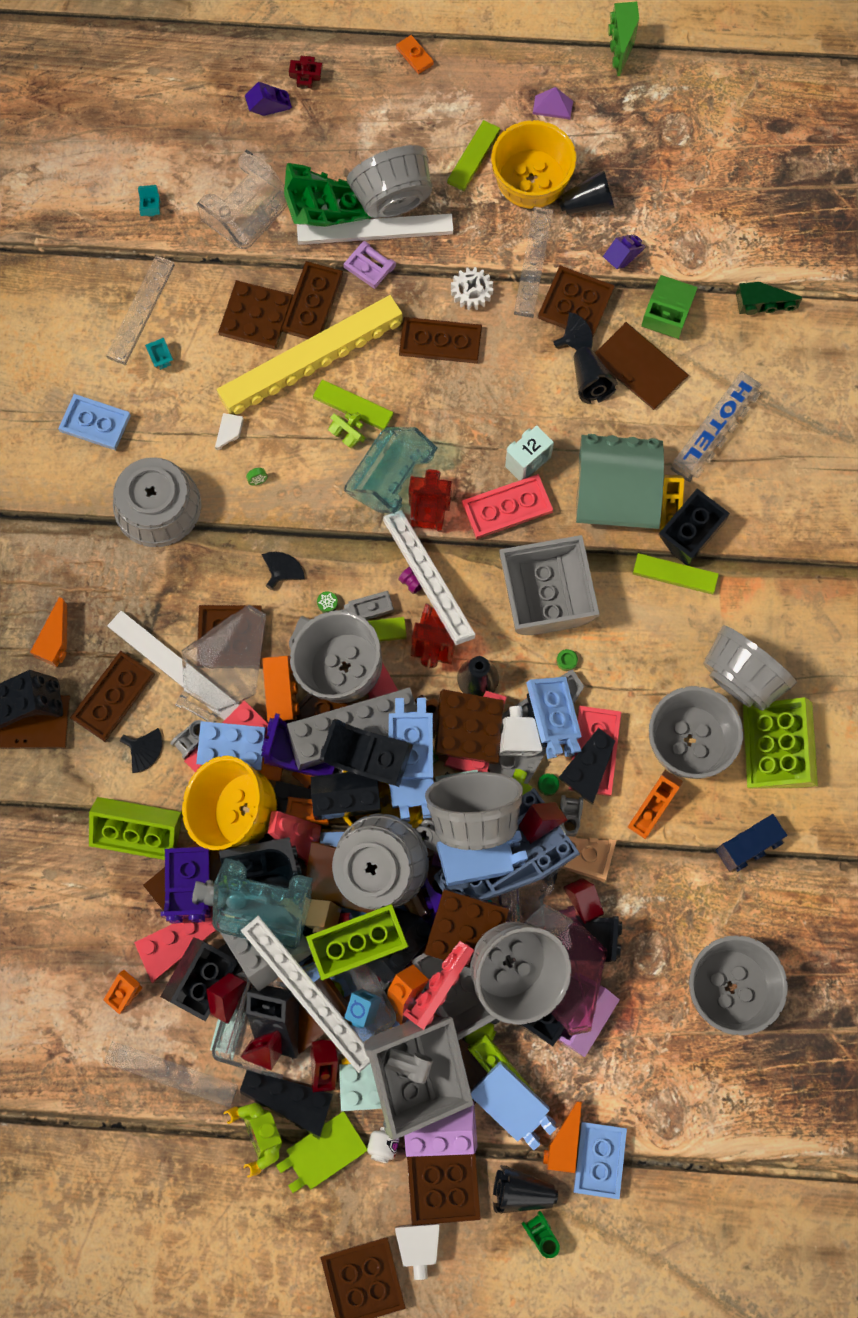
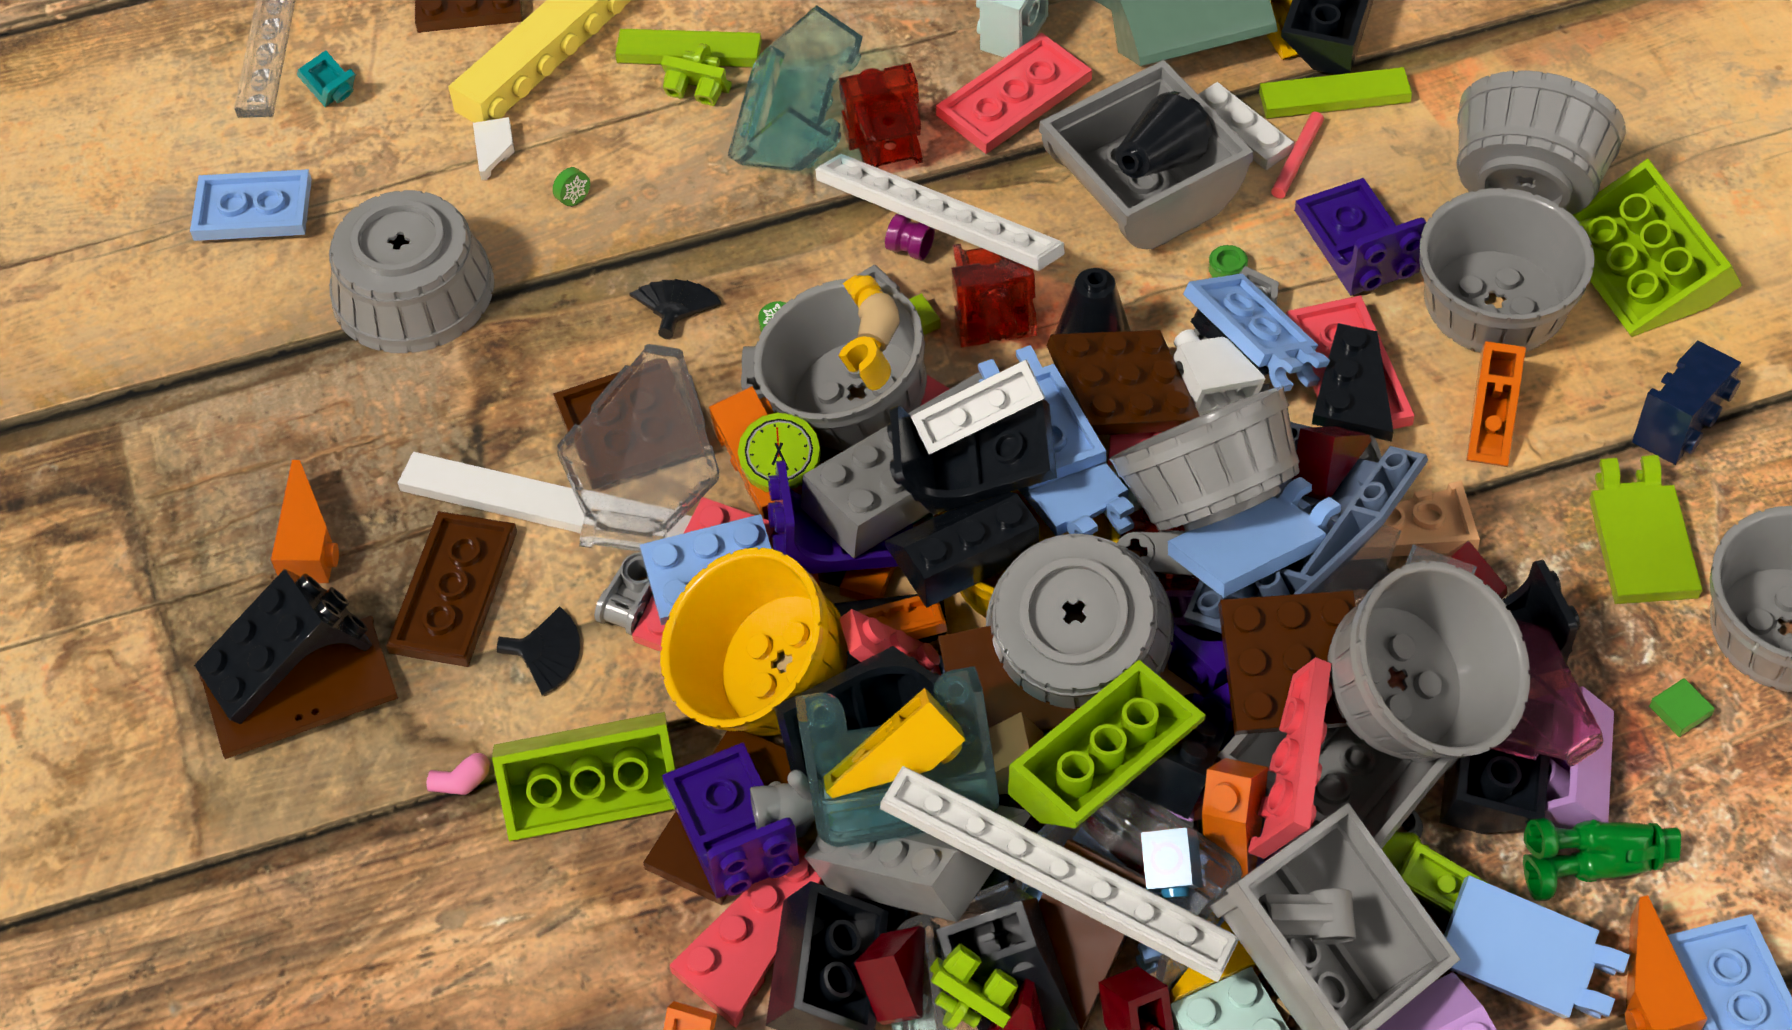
camera: 20 degrees left, 20 degrees down
none -> bright pink arm [427,753,490,795]
none -> lime tile [738,412,821,492]
none -> yellow slope [823,688,966,798]
none -> piece [838,275,900,390]
none -> white plate [911,360,1045,454]
none -> lime hips [929,944,1018,1030]
none -> black cone [1116,91,1212,178]
none -> white plate [1198,82,1294,170]
none -> coral bar [1271,112,1324,199]
none -> dark purple bracket [1294,178,1427,296]
none -> green piece [1523,818,1681,901]
none -> lime tile [1589,455,1702,604]
none -> bright green tile [1649,678,1715,737]

